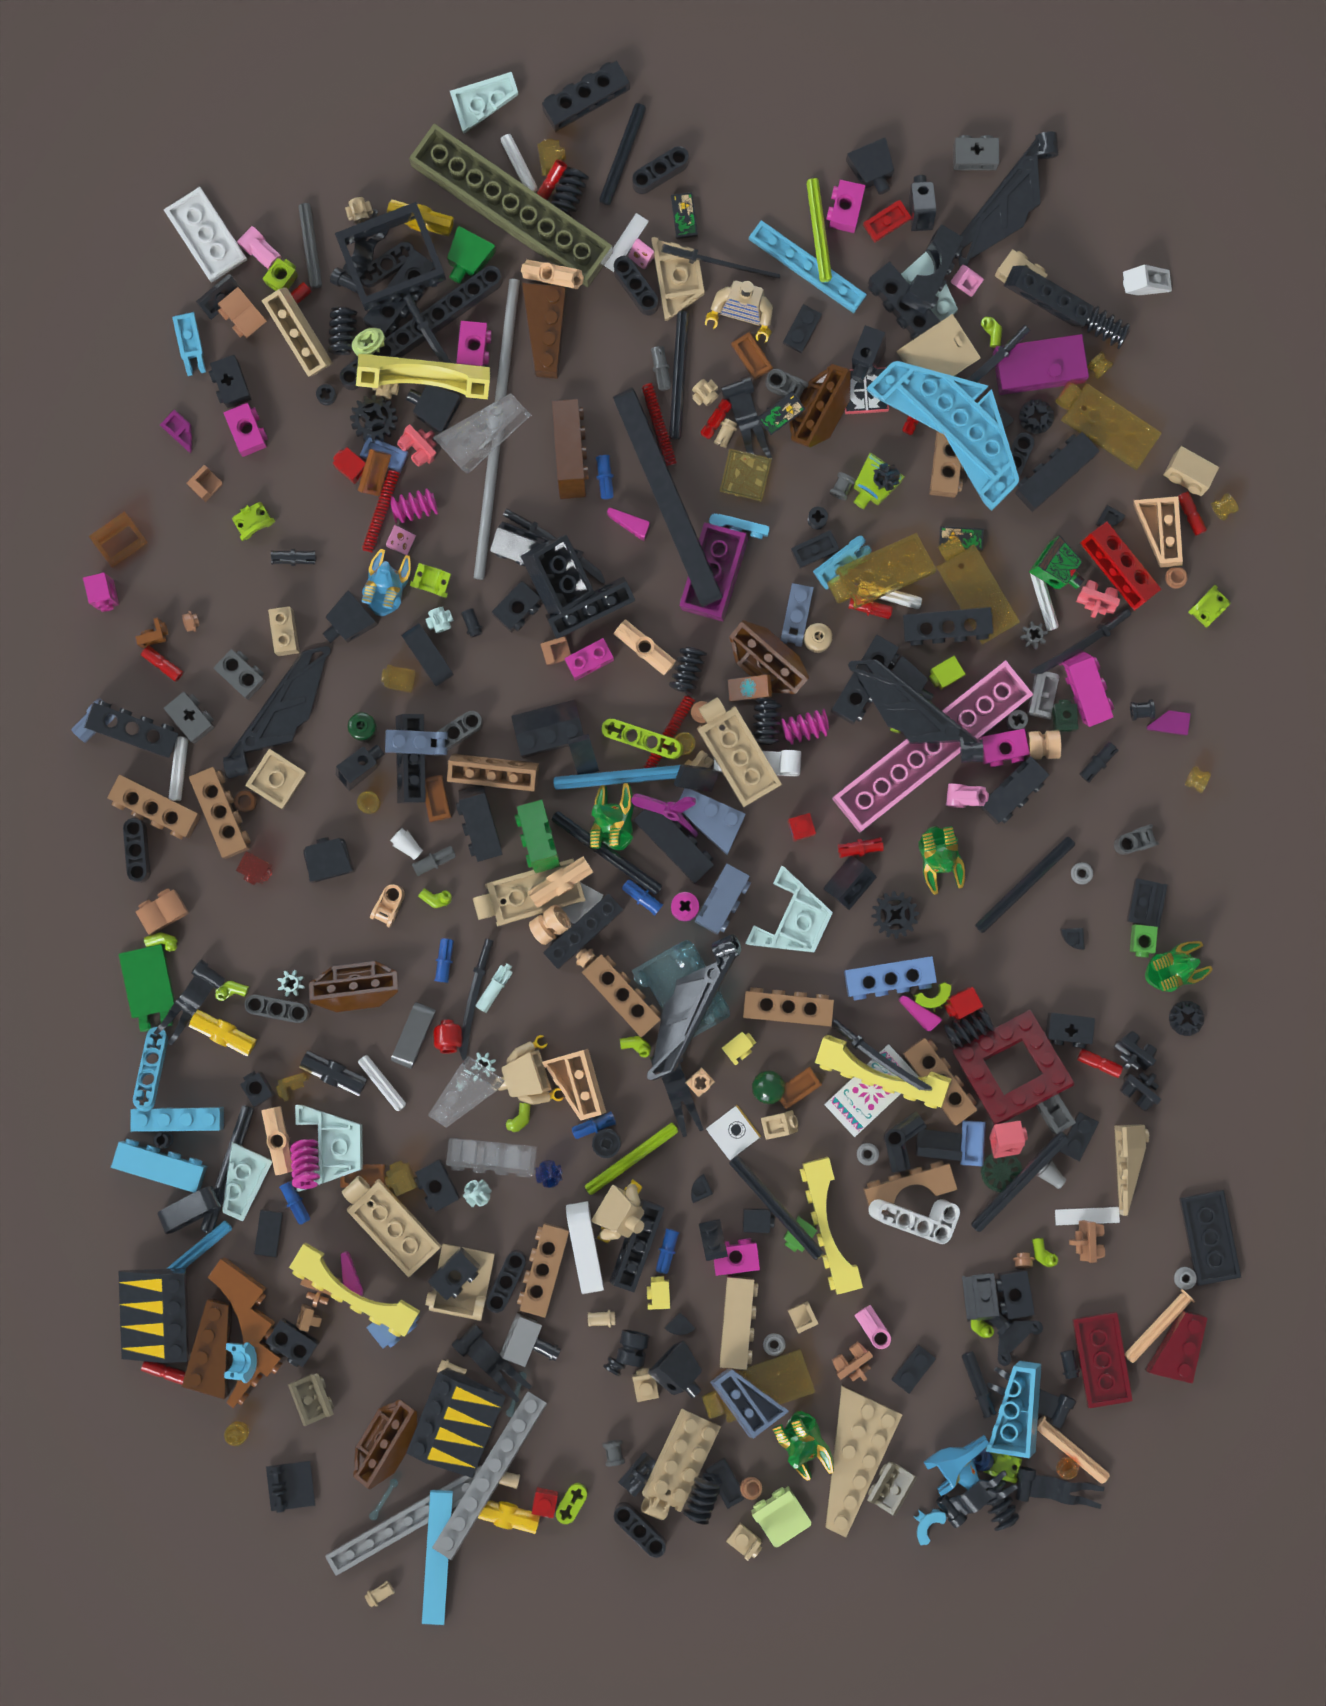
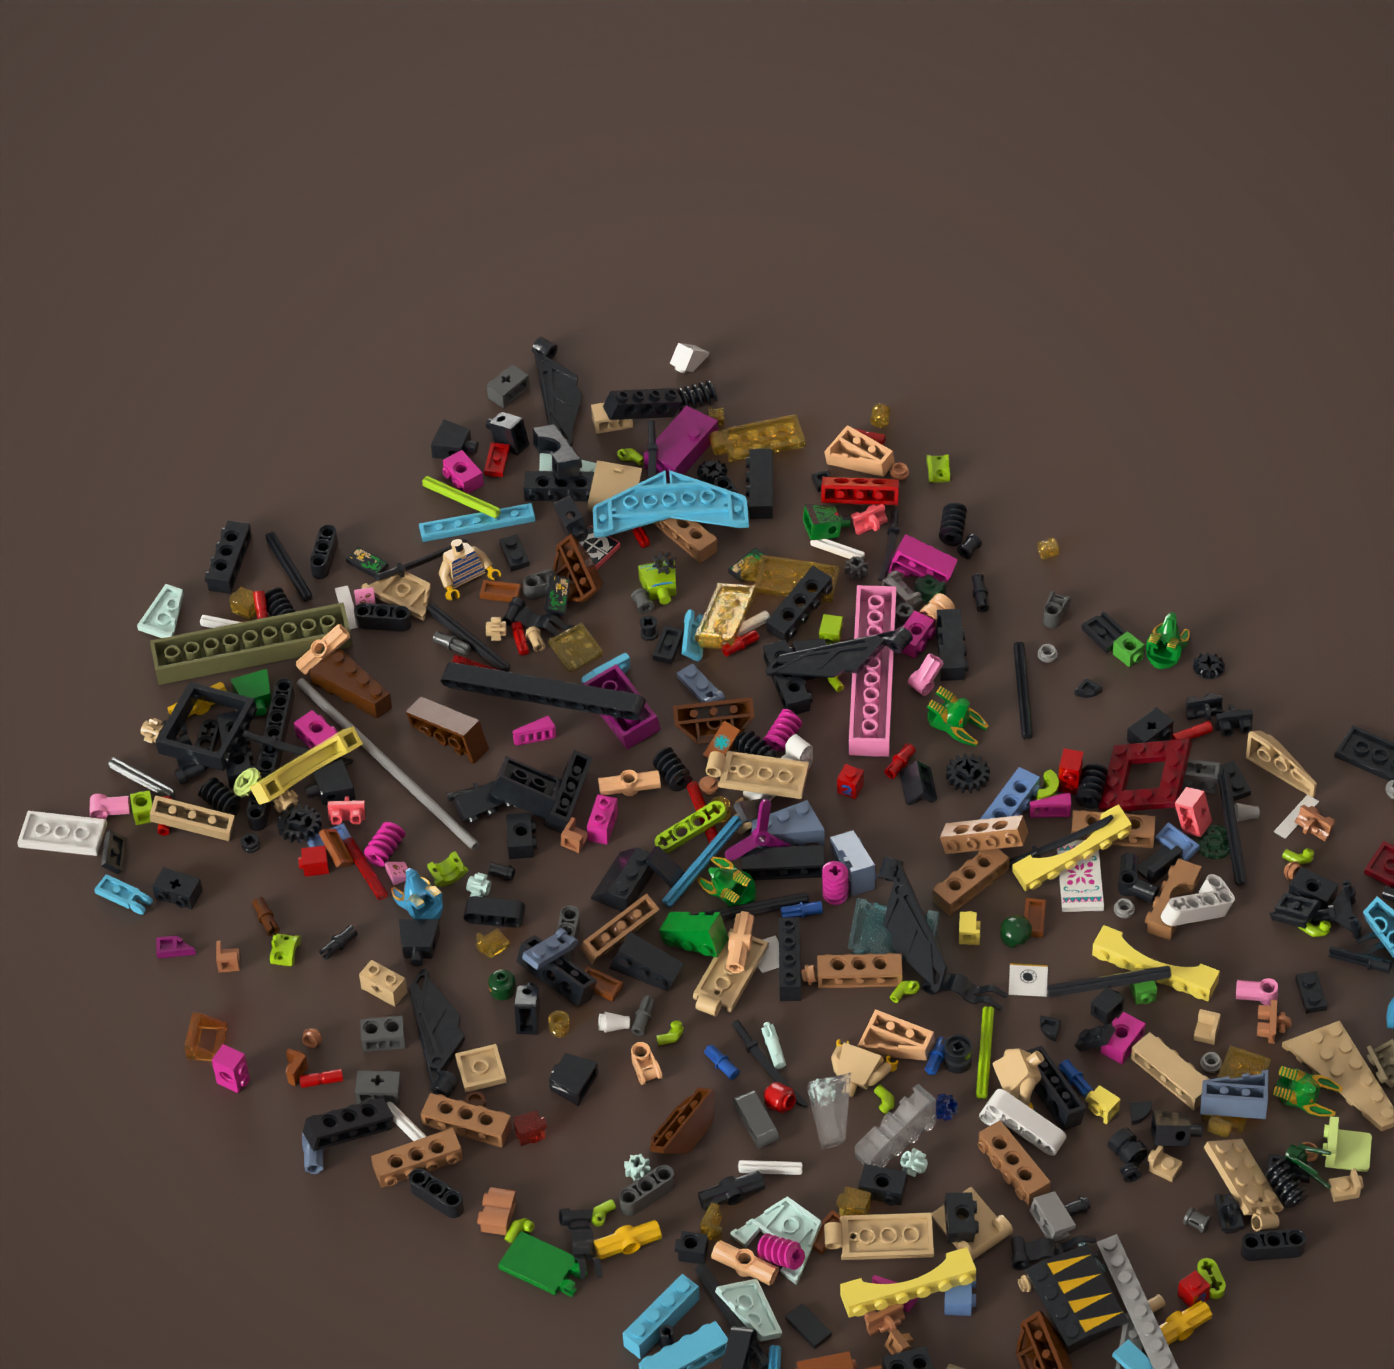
camera: 45 degrees left, 35 degrees down
medium azure beam [133,1027,168,1112] -> none
nougat brick [217,287,267,339] -> none
dark pink brick [223,403,268,457] -> none
blue axle [279,1181,310,1225] -> none
clear wedge [433,393,531,474] -> none
black beam [487,1250,526,1313] -> none
light nougat wheel [529,904,571,945] -> none
tan pin [588,1310,616,1328] -> none
blue axle [596,455,614,499] -> none
light nougat piece [685,1067,715,1097] -> none
light aqua wing [745,866,833,953] -> none
tan bracket [761,1110,798,1140] -> none
tan head [804,623,832,653] -> none
bright pink slope [951,265,984,297] -> none
magenta tile [1146,710,1191,736] -> none
tan brick [1164,446,1219,496] -> none
none -> reddish brown pin [252,897,280,936]
none -> black piece [939,502,967,546]
none -> medium nougat brick [940,815,1028,854]
none -> dark green plant [1285,1143,1331,1189]

